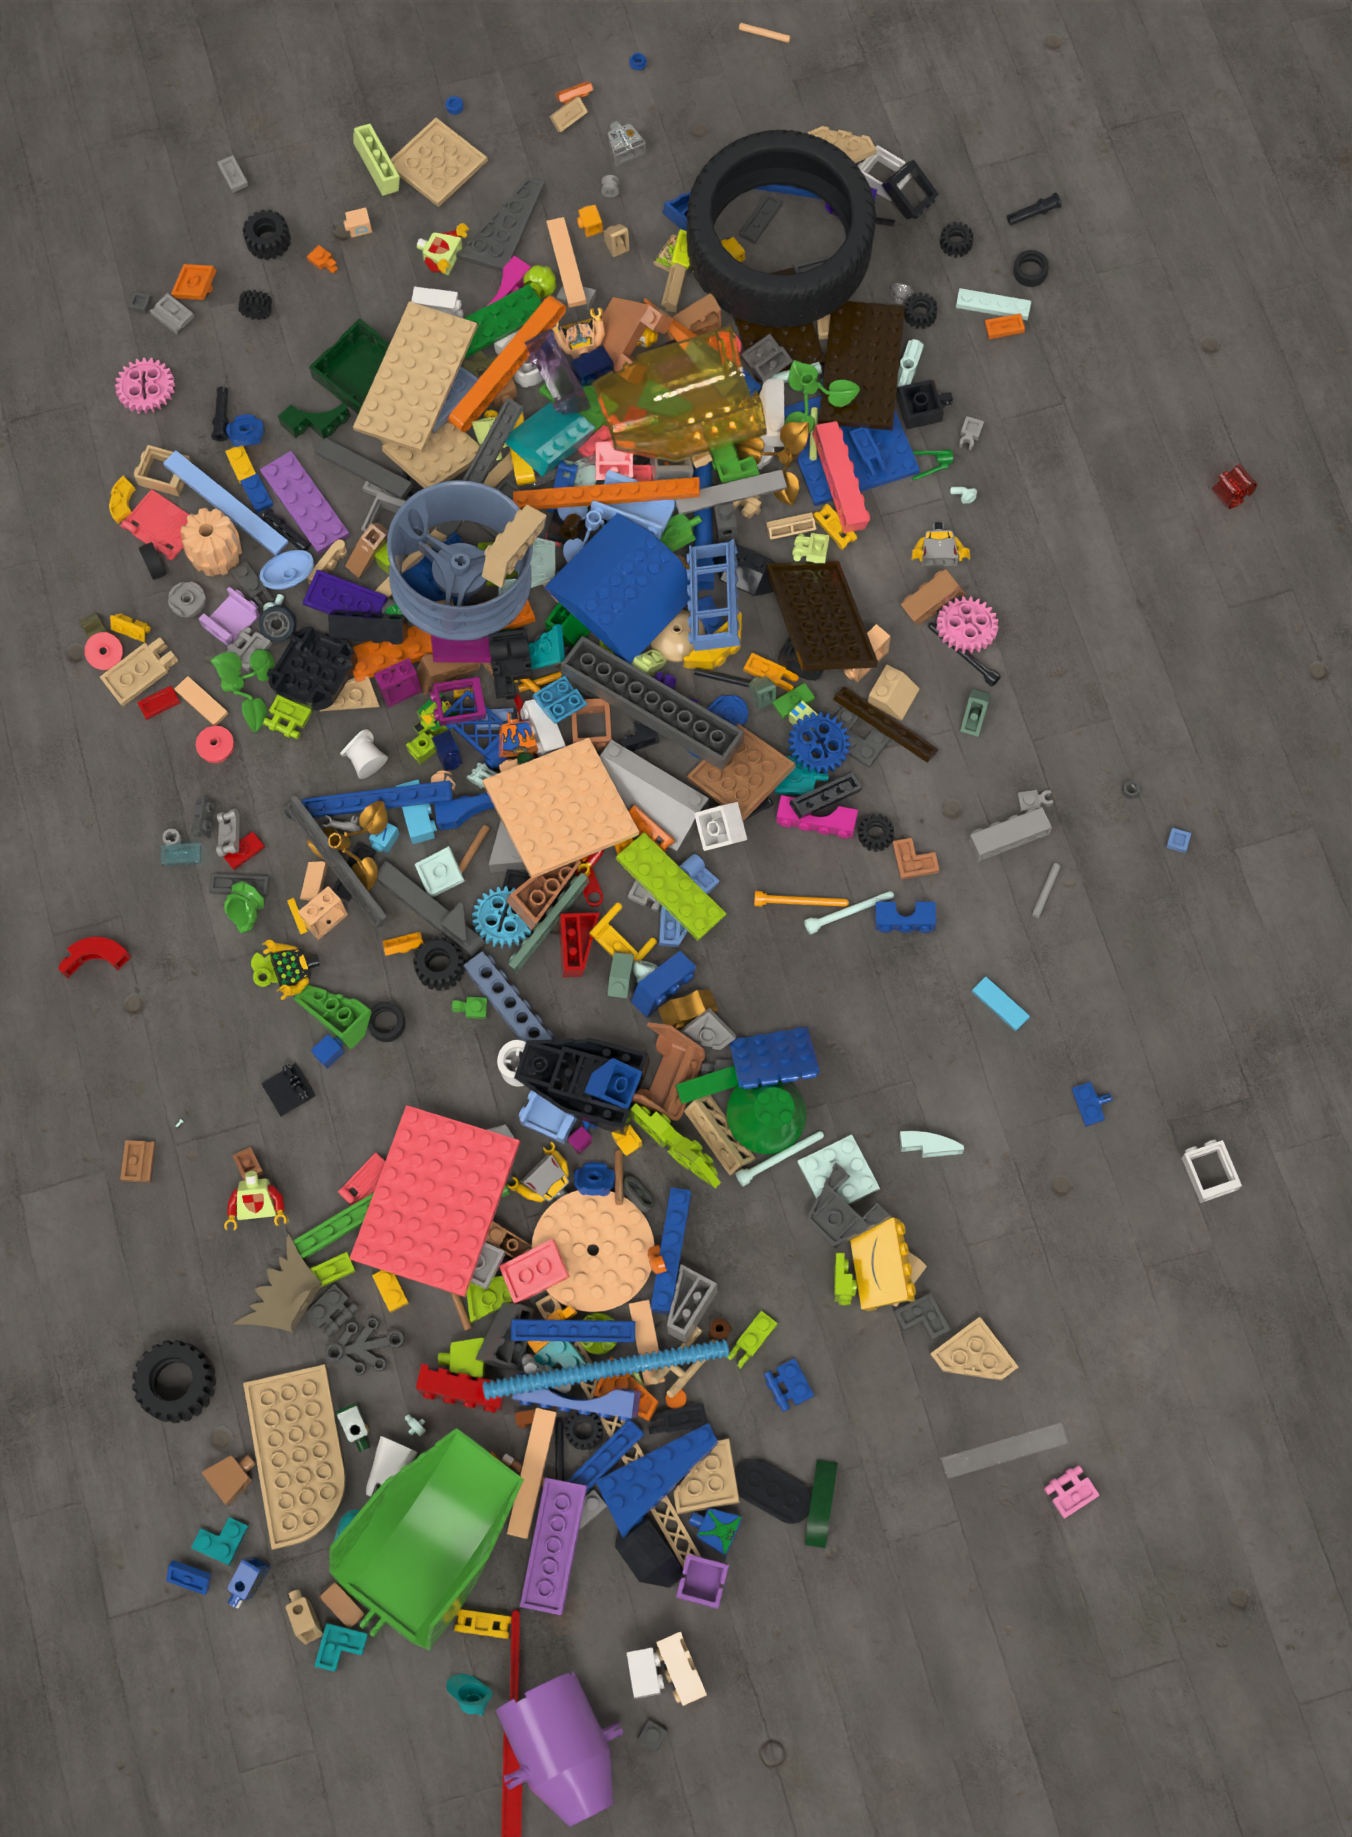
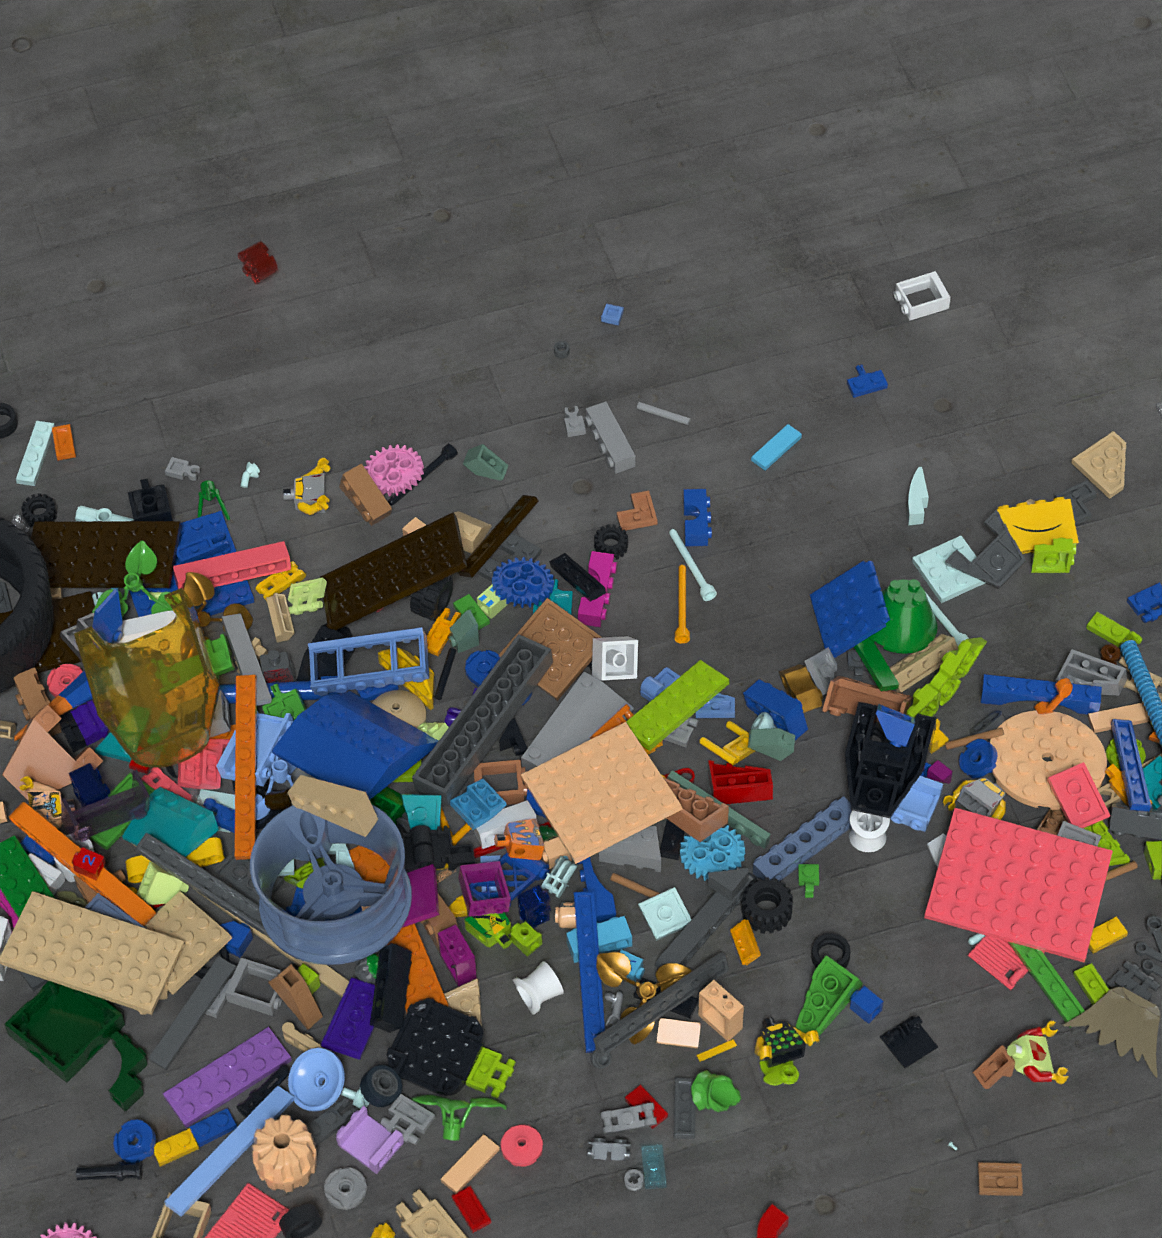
camera: 95 degrees left, 15 degrees down
none -> red brick [72,847,105,881]
none -> blue slope [91,589,123,648]

